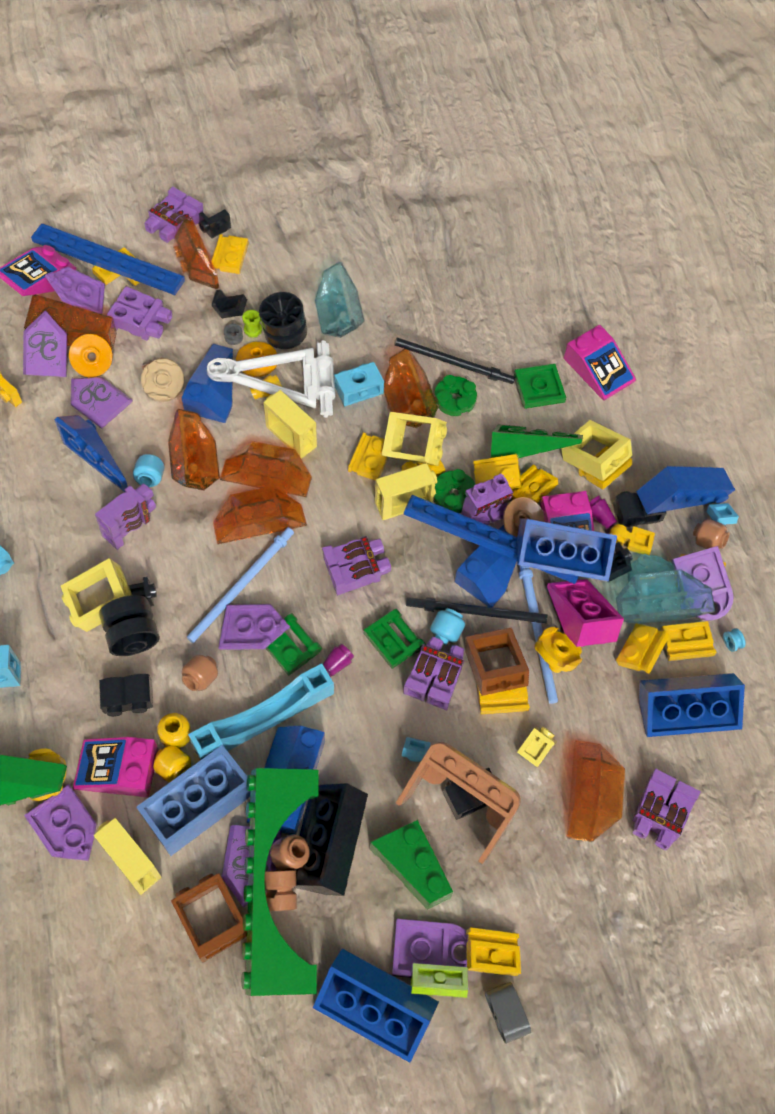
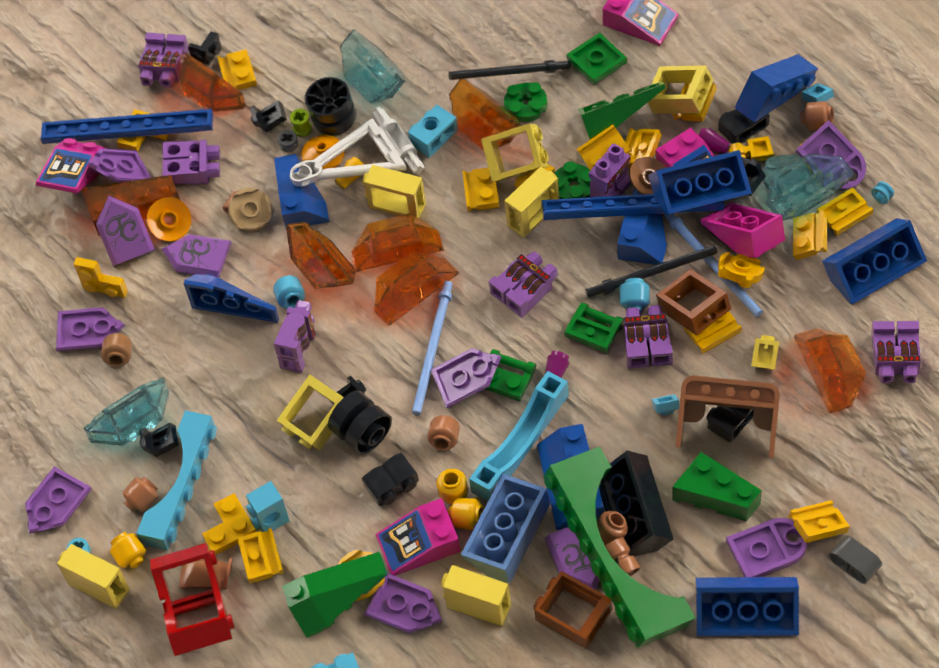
camera: 15 degrees left, 5 degrees down
lime panel [411,963,468,998] -> none

